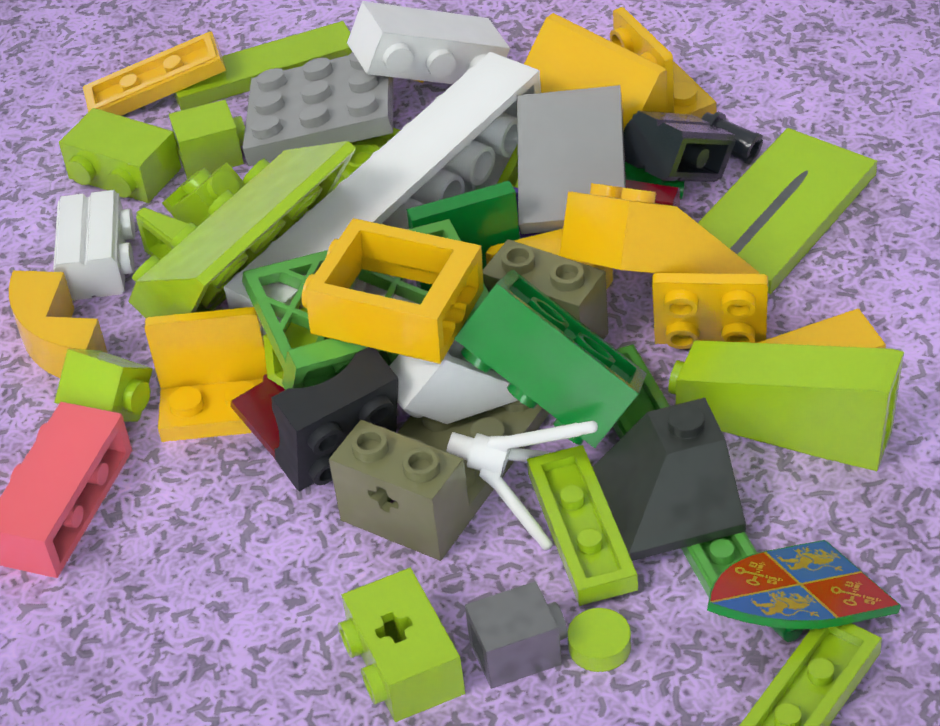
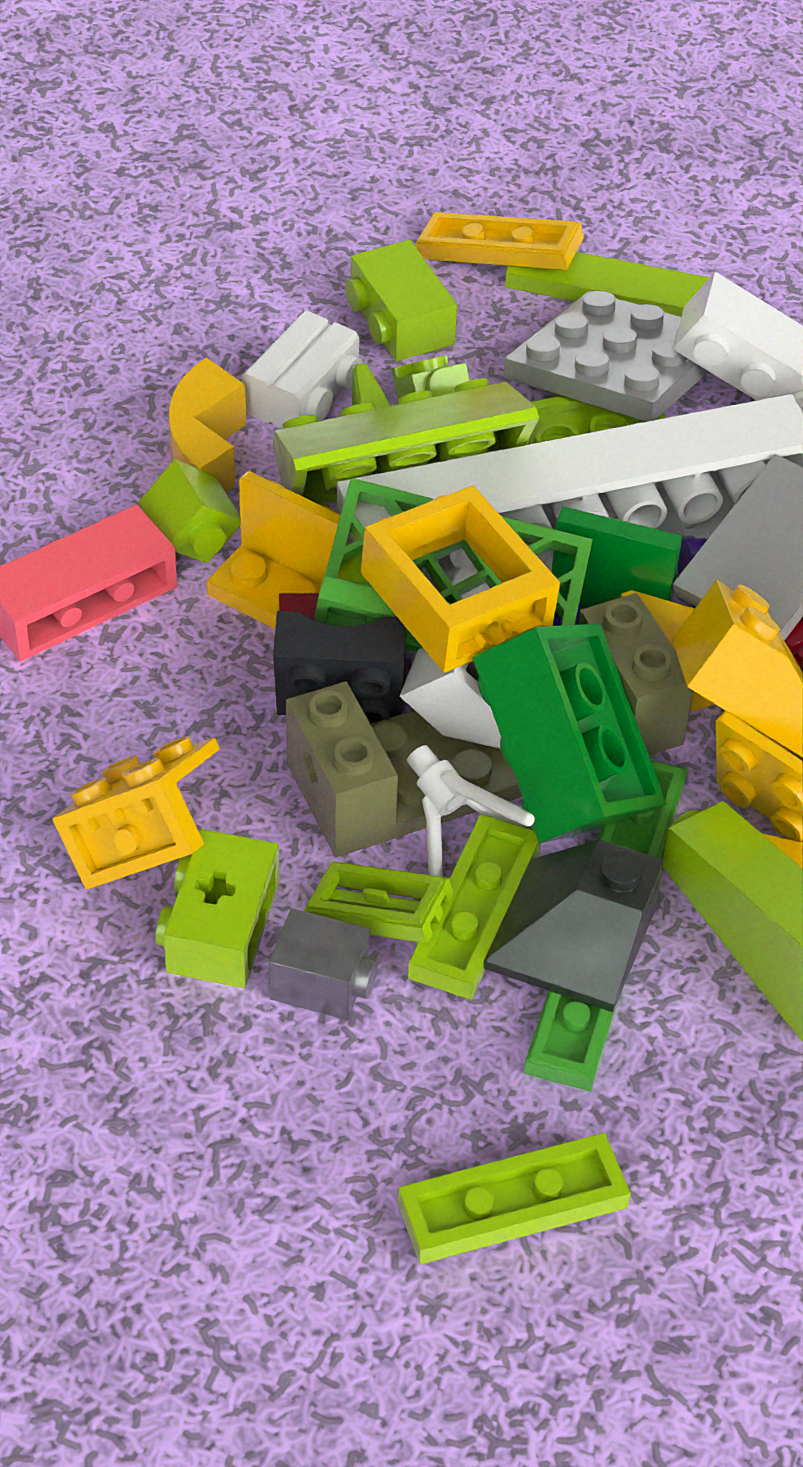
camera: 30 degrees right, 5 degrees up
lime brick [169,99,245,179] -> none
lime tile [567,608,631,672] -> none
shield [707,540,901,642] -> none
none -> yellow bracket [52,736,220,890]
none -> lime tile [304,861,454,944]

